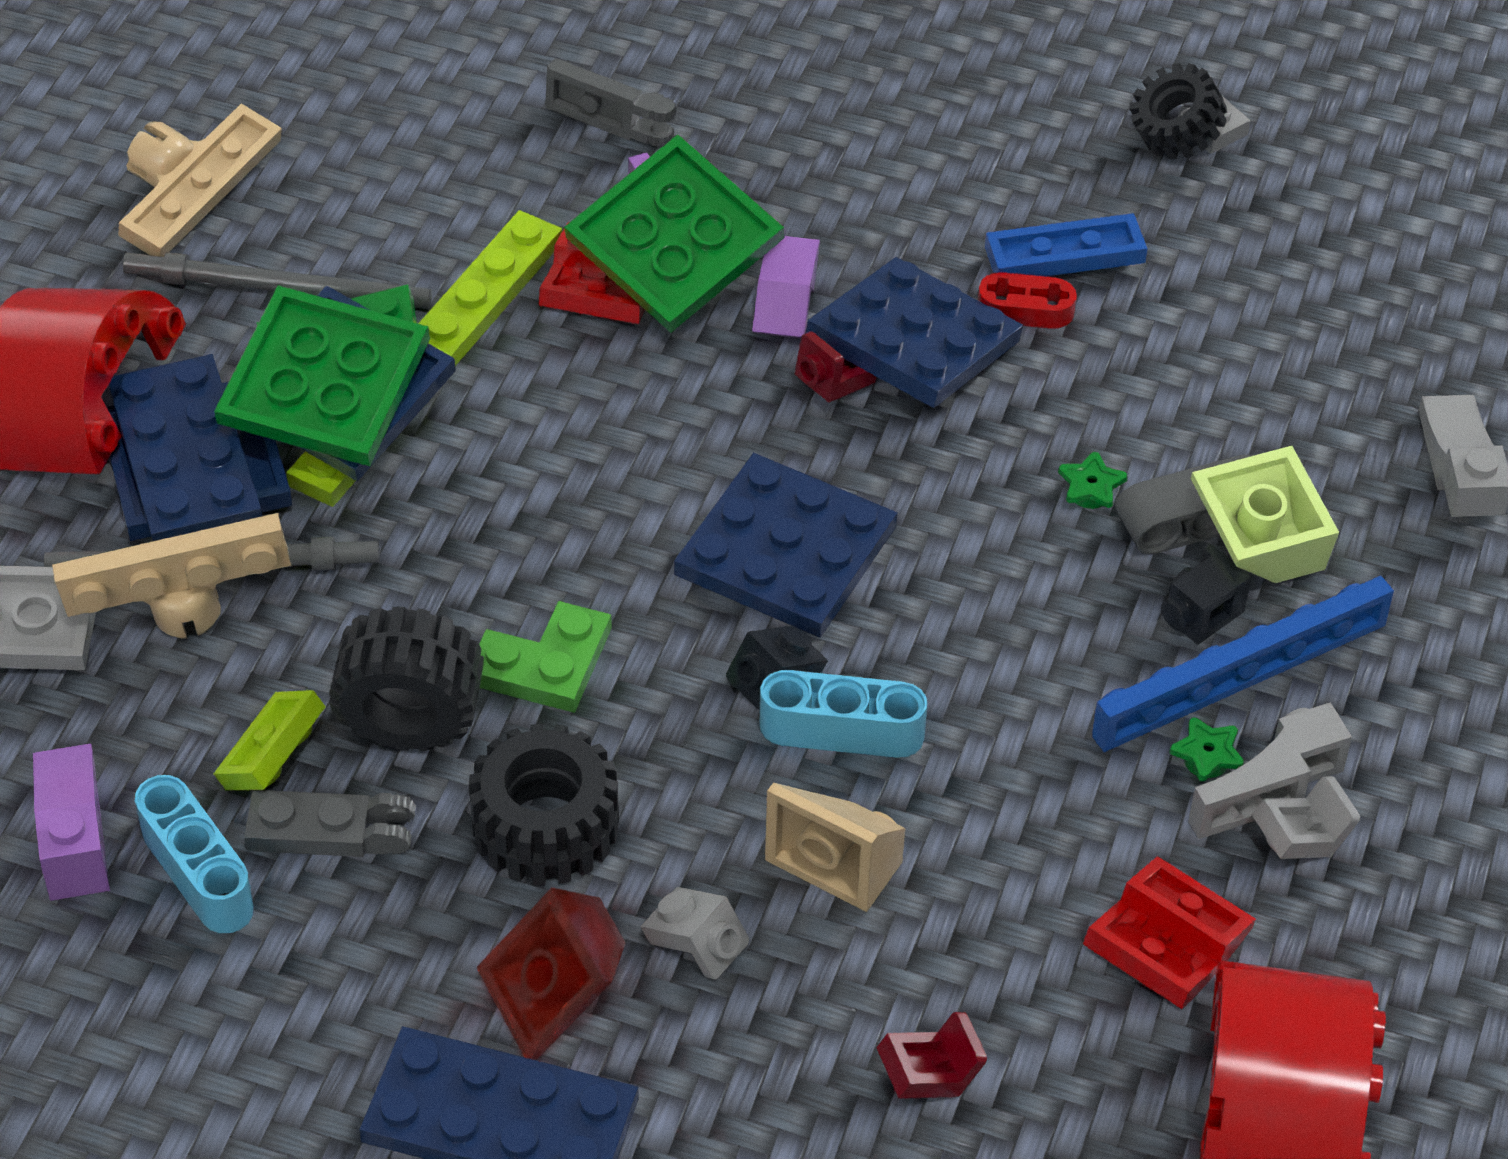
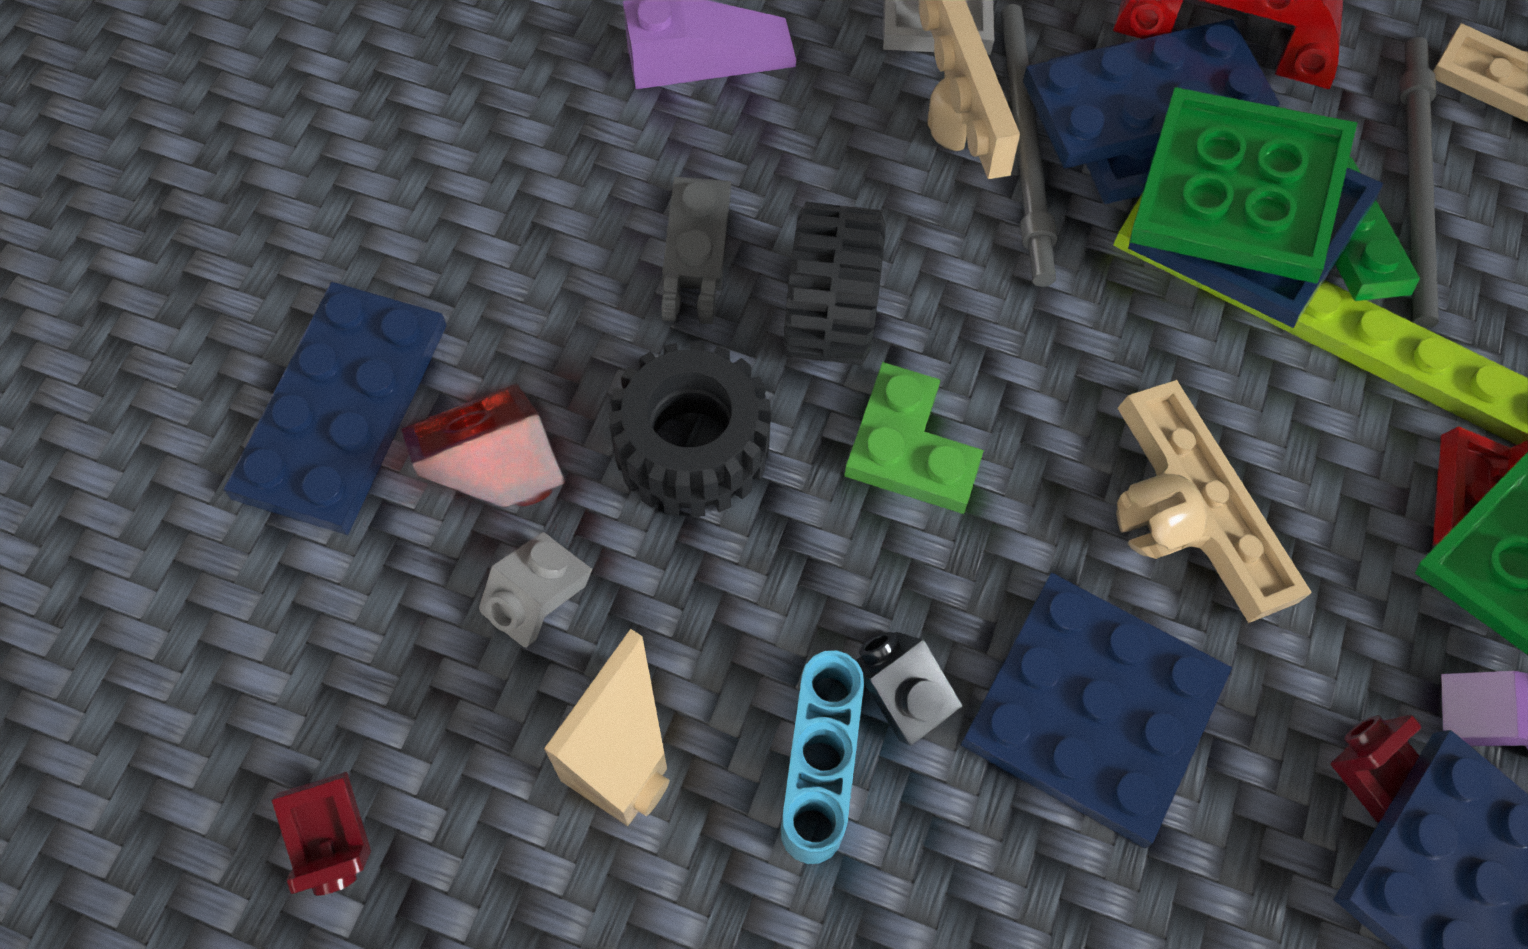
camera: 90 degrees right, 15 degrees up
medium azure beam [135,775,254,933] -> none
lime plate [213,690,326,790] -> none
none -> tan plate [1116,380,1312,623]

